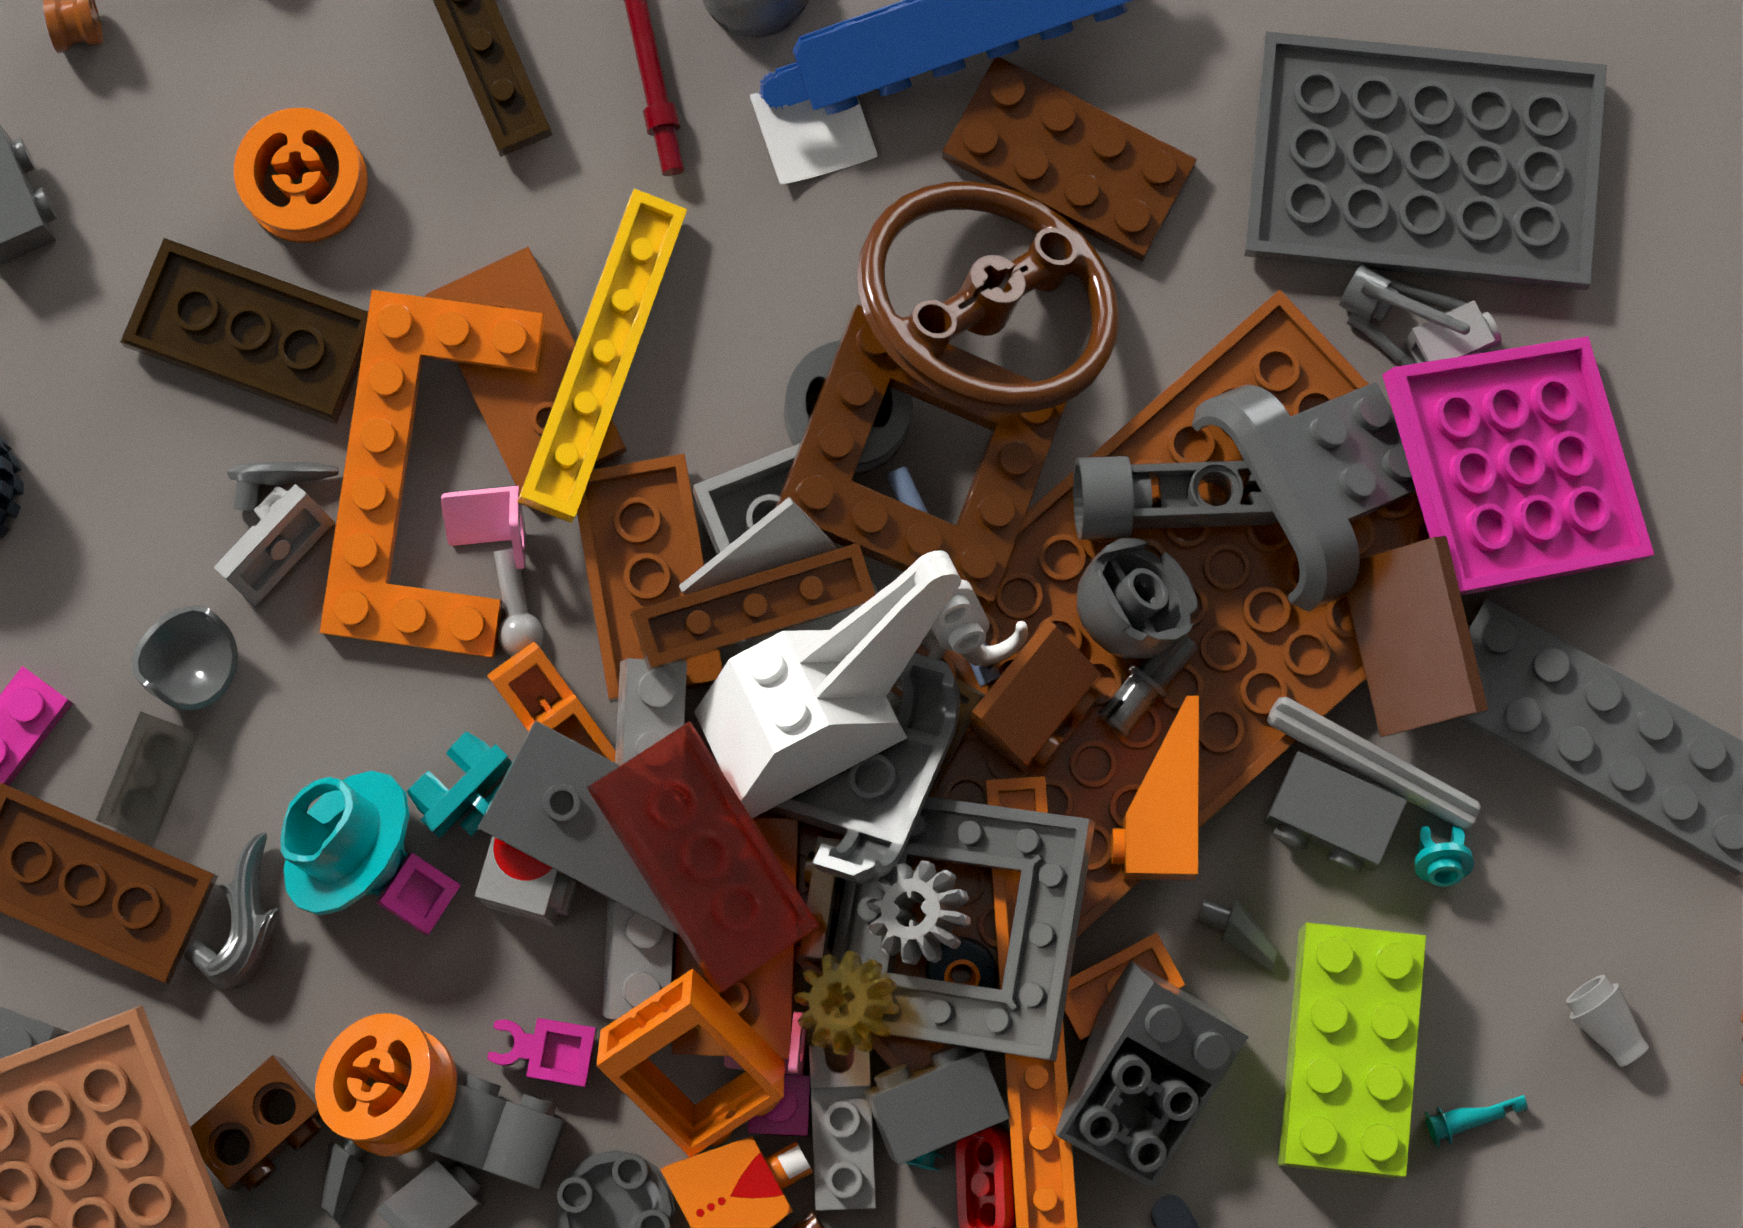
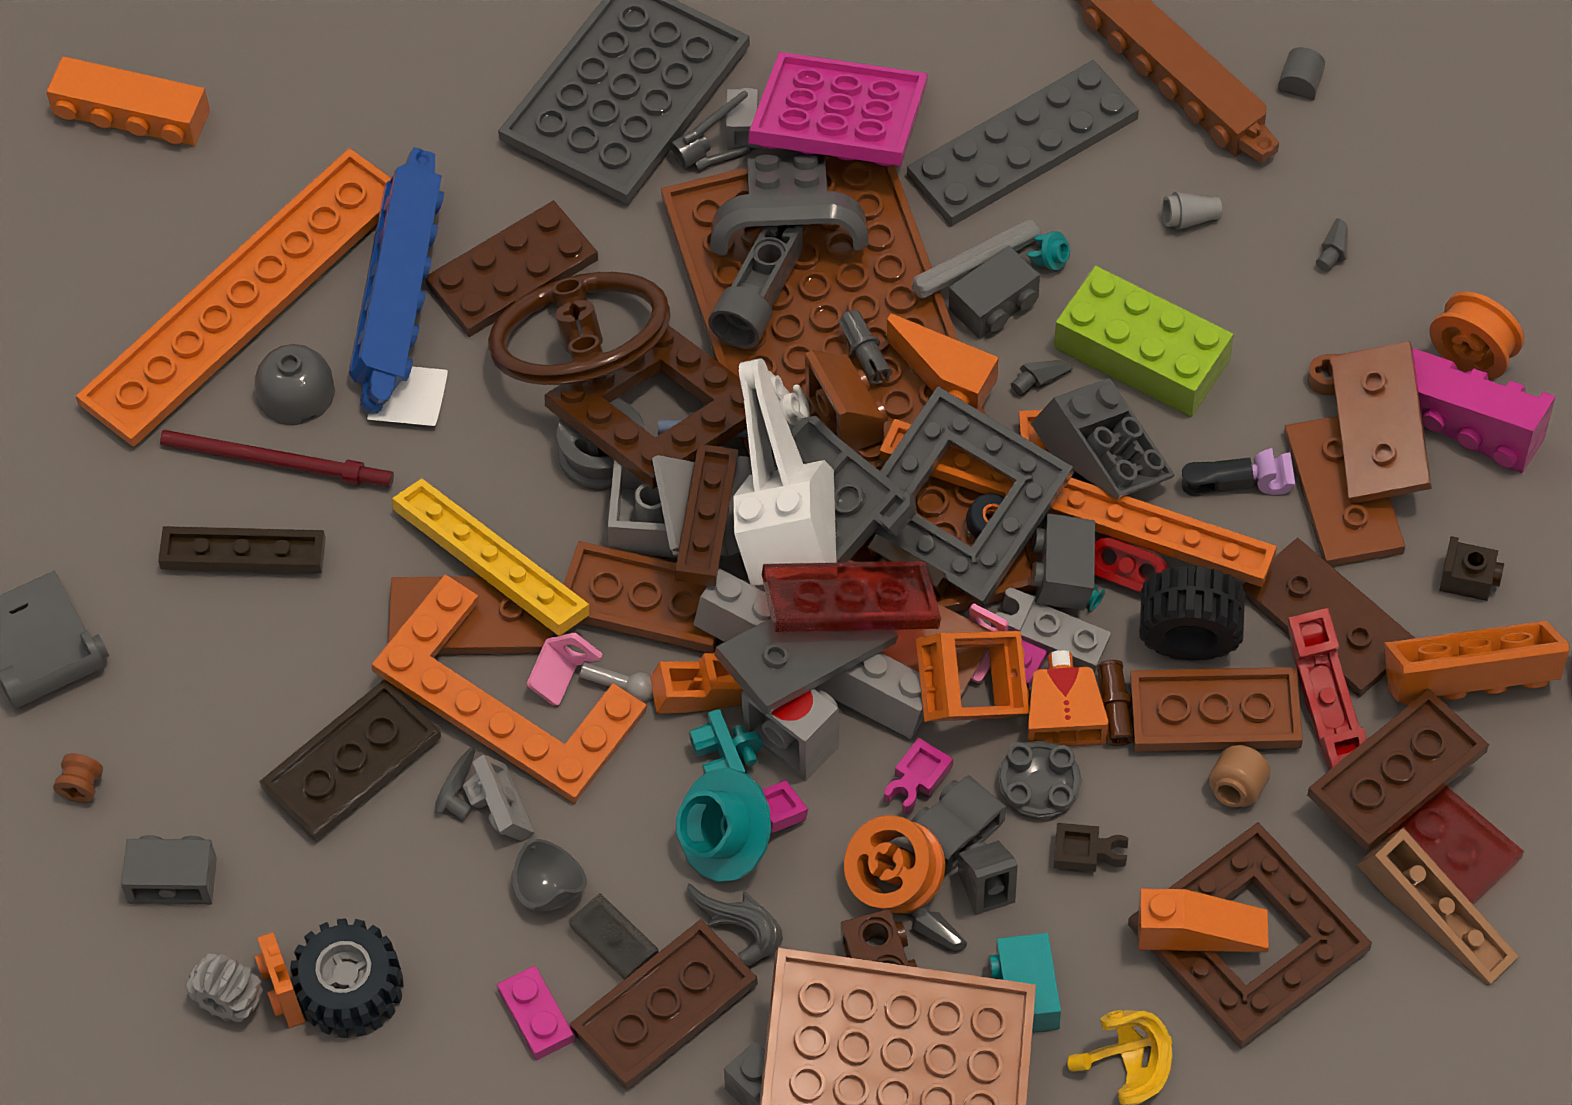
camera: 65 degrees left, 20 degrees down
orange wheel [234,108,368,243] -> none
clear yellow gear [794,951,900,1056] -> none
light grey gear [866,861,971,965] -> none
dark grey cylinder [1077,538,1197,659] -> none
reddish brown tile [1346,536,1488,737] -> none
teal piece [1424,1095,1528,1148] -> none

